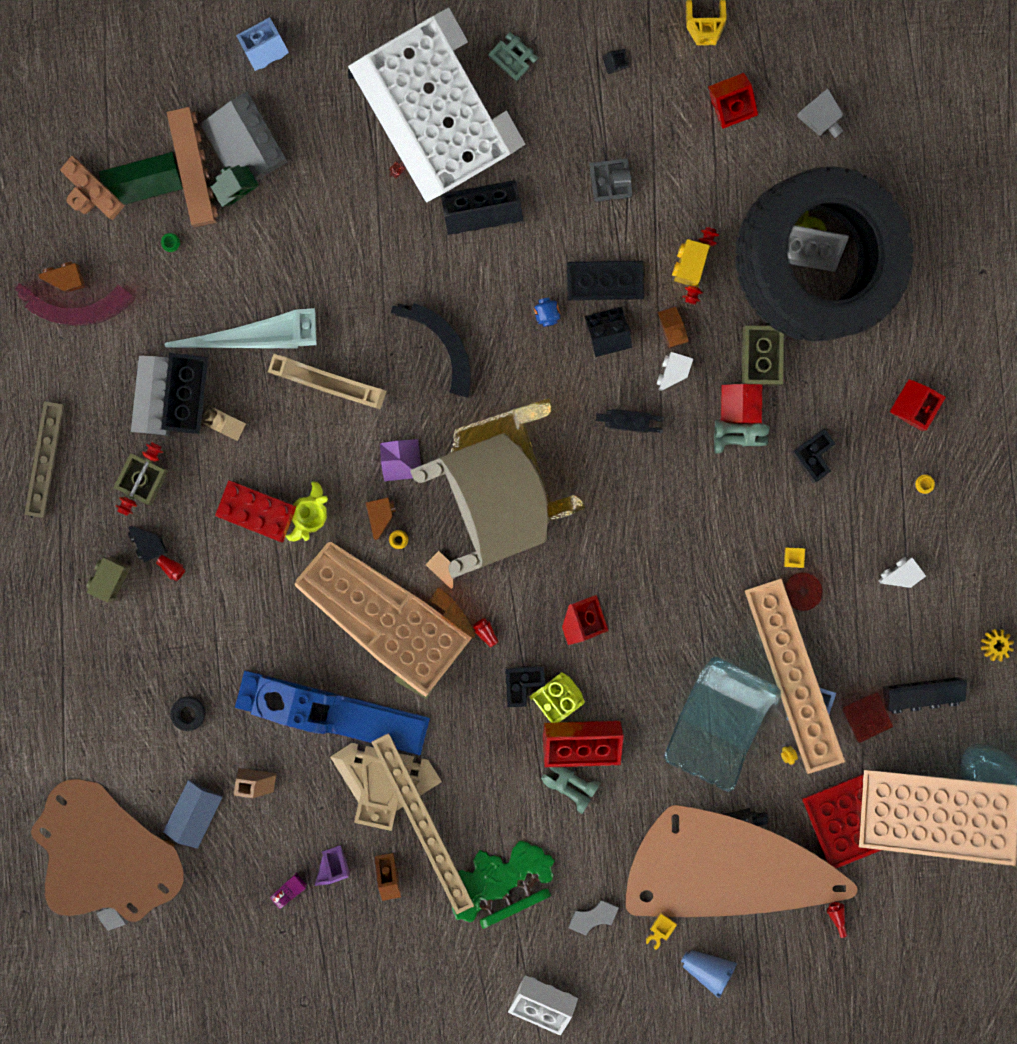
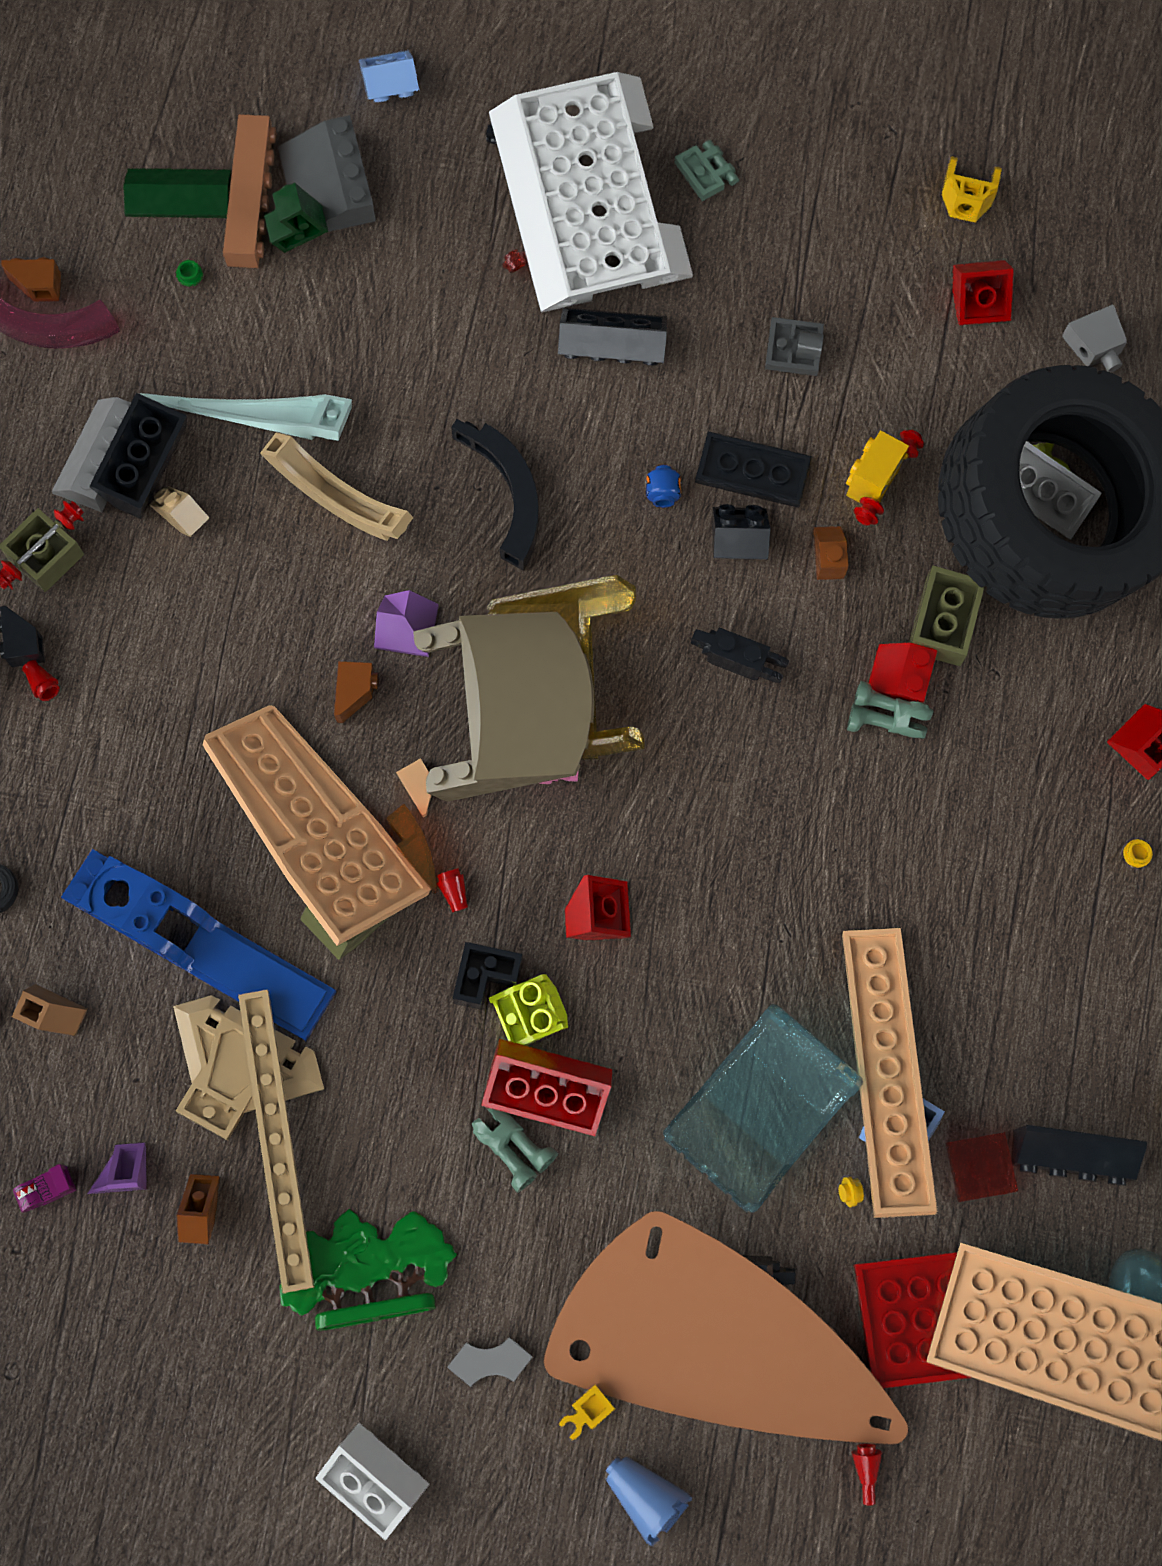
camera: 15 degrees right, 15 degrees down
nougat plate [60,156,125,220] -> none
red piece [215,480,296,543] -> none
neon yellow piece [285,481,328,542] -> none
yellow plate [389,530,408,549] -> none
black slope [602,49,630,74] -> none
white slope [657,352,693,391] -> none
yellow plate [784,547,805,568] -> none
clear red plate [784,572,823,611] -> none
black brick [791,429,835,483] -> none
white slope [878,557,926,588] -> none

